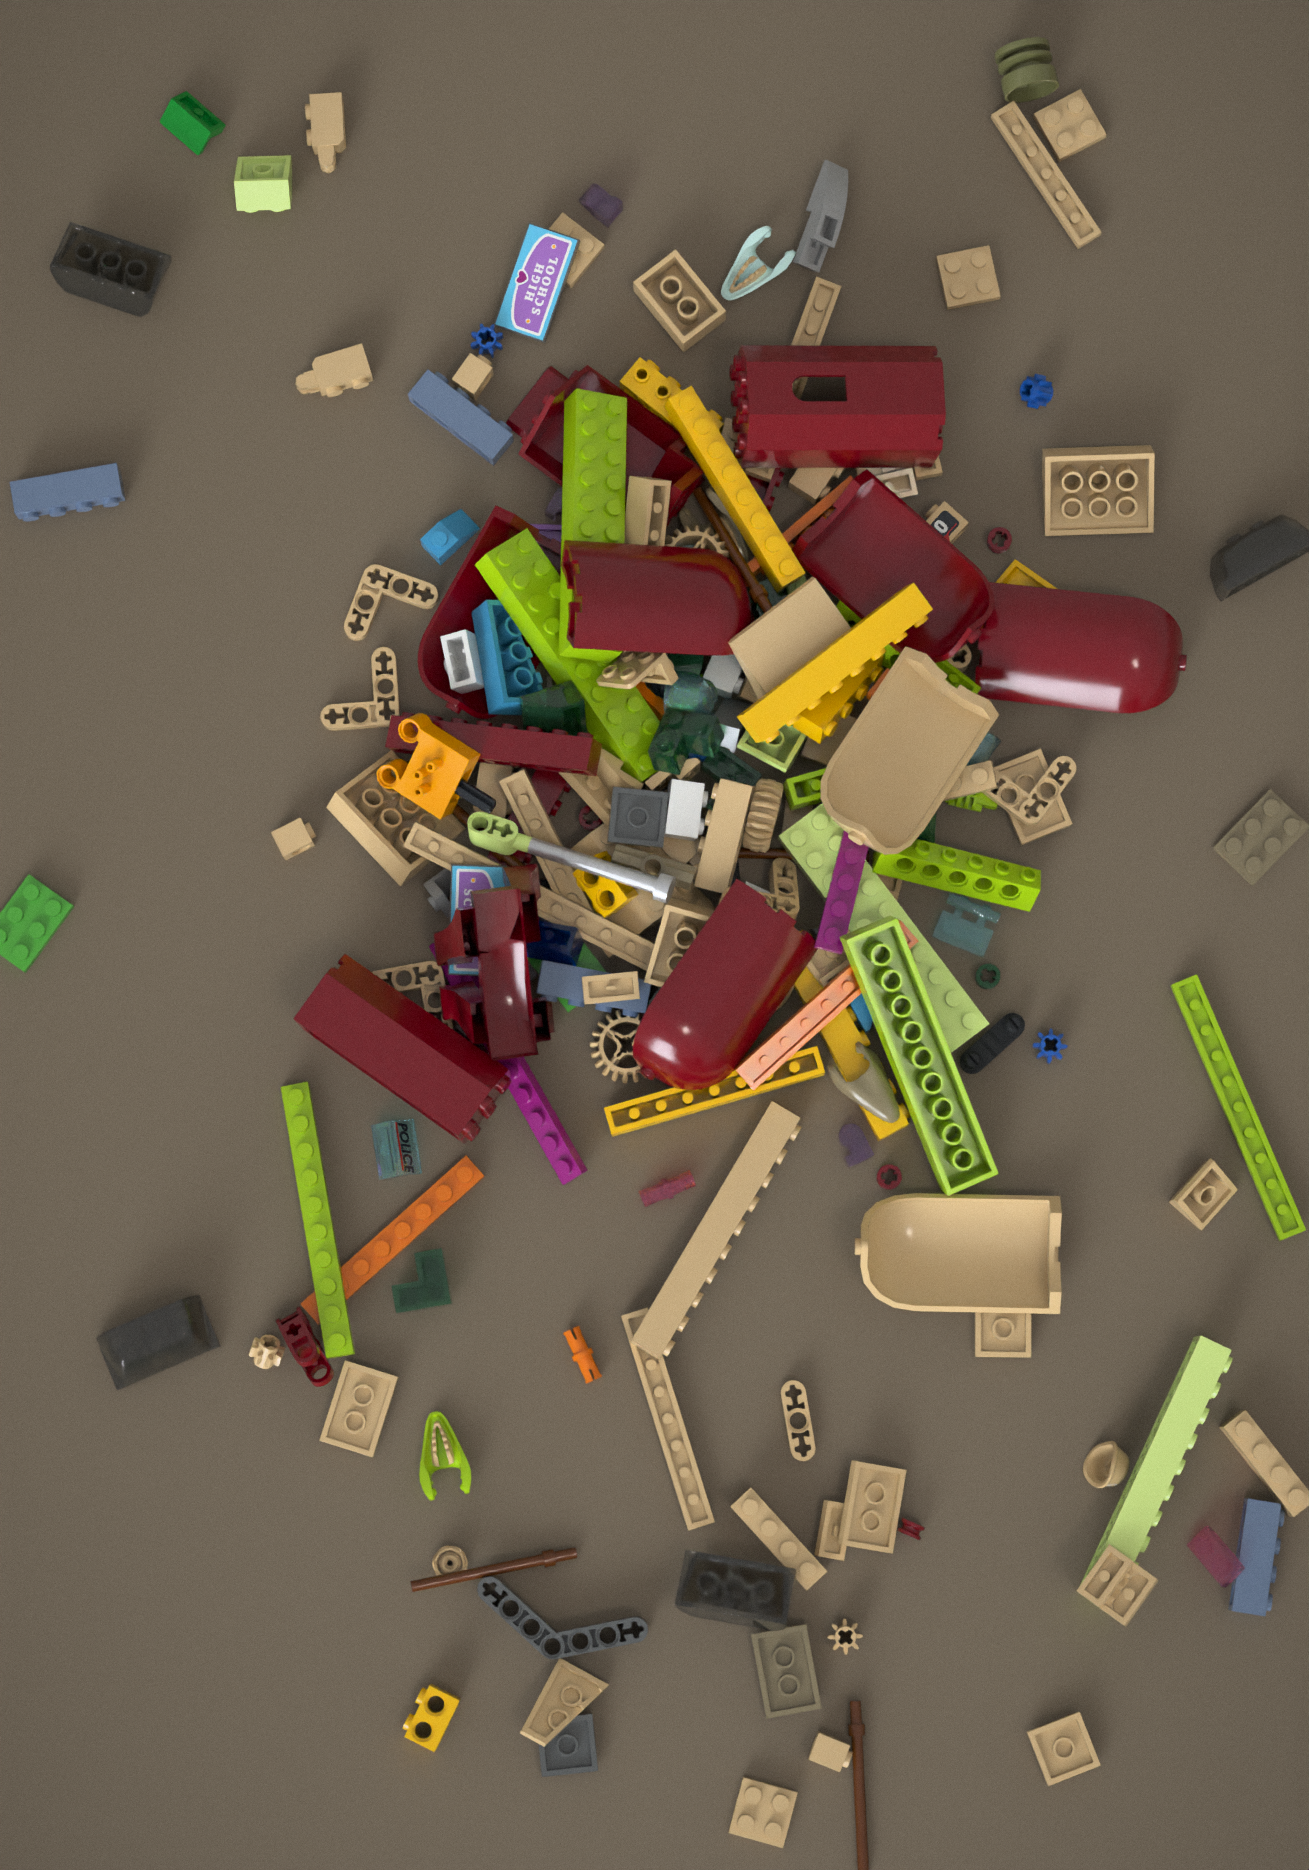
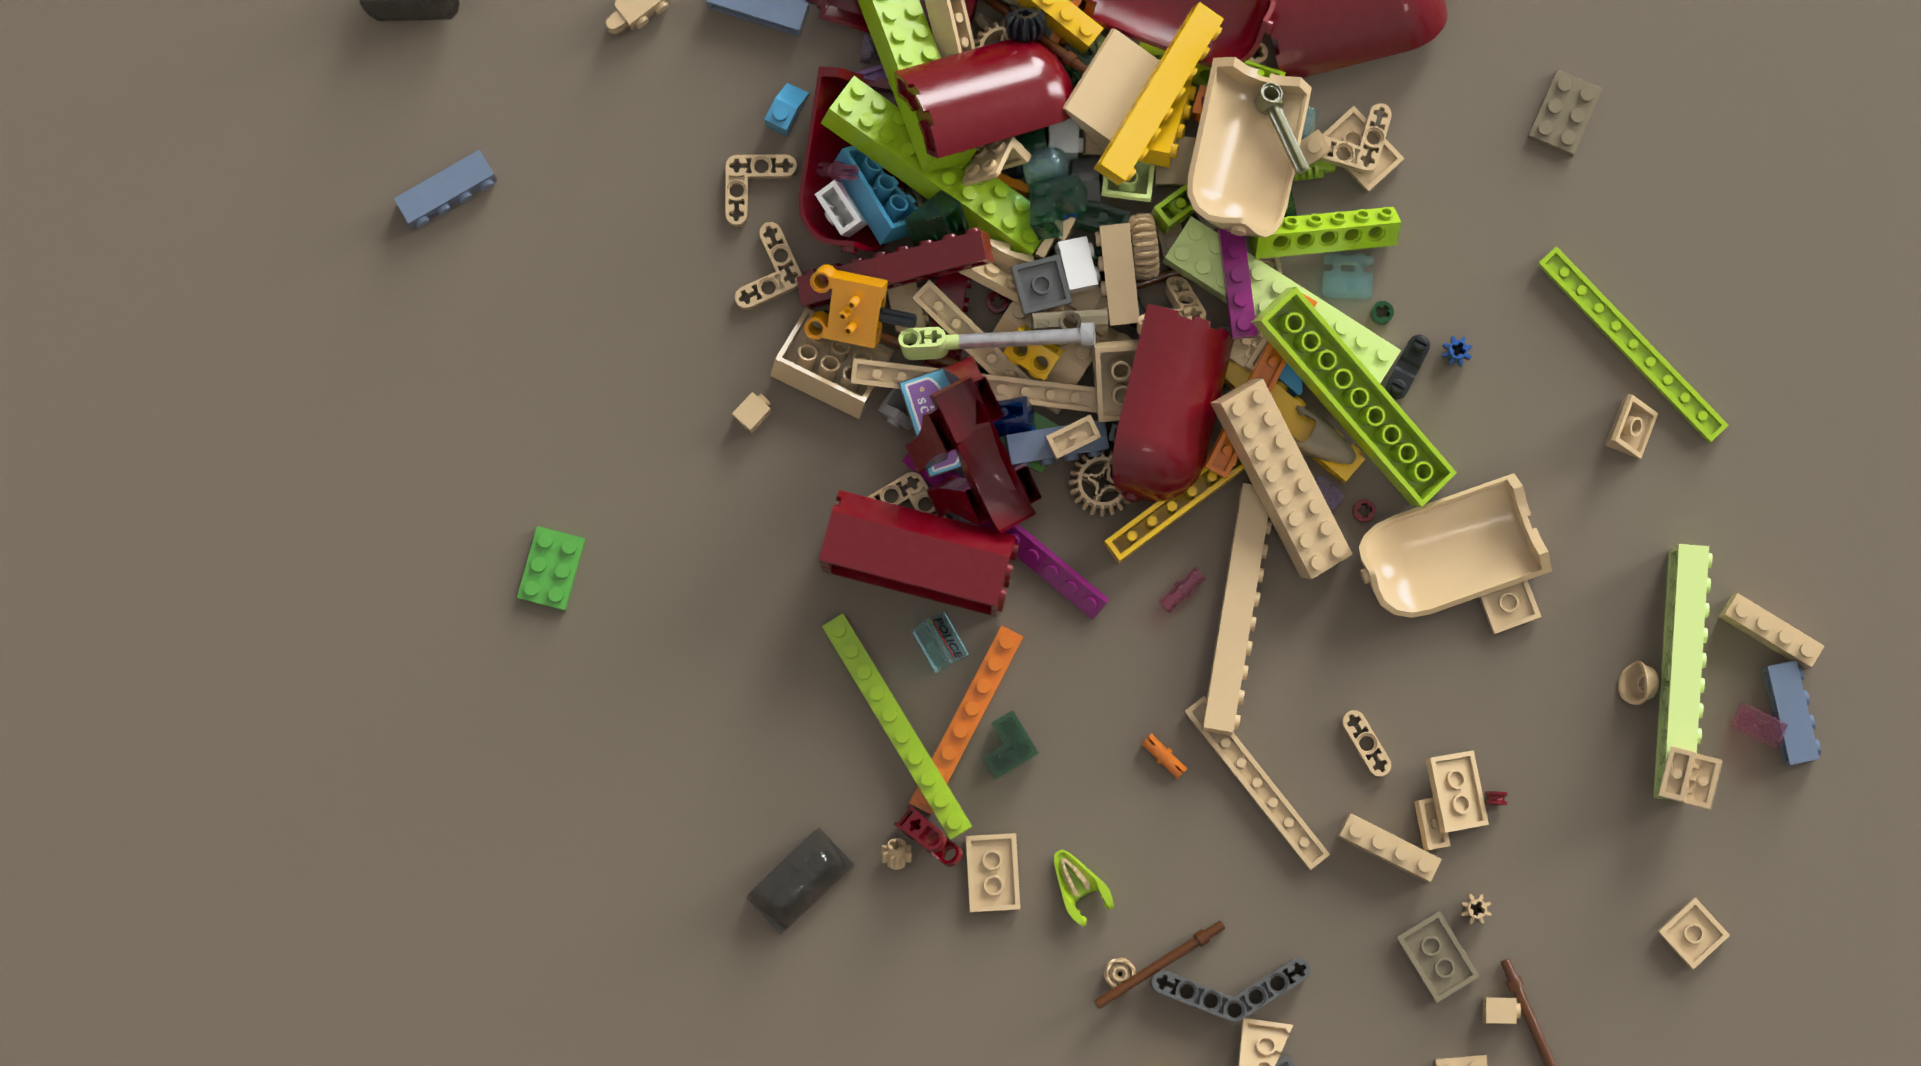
camera: 25 degrees left, 0 degrees up
clear smoke windscreen [675,1550,797,1631] -> none
none -> clear pink pin [817,161,859,181]
none -> black gear [1004,7,1046,43]
none -> tan brick [1211,378,1352,579]
none -> olive axle [1255,82,1309,175]

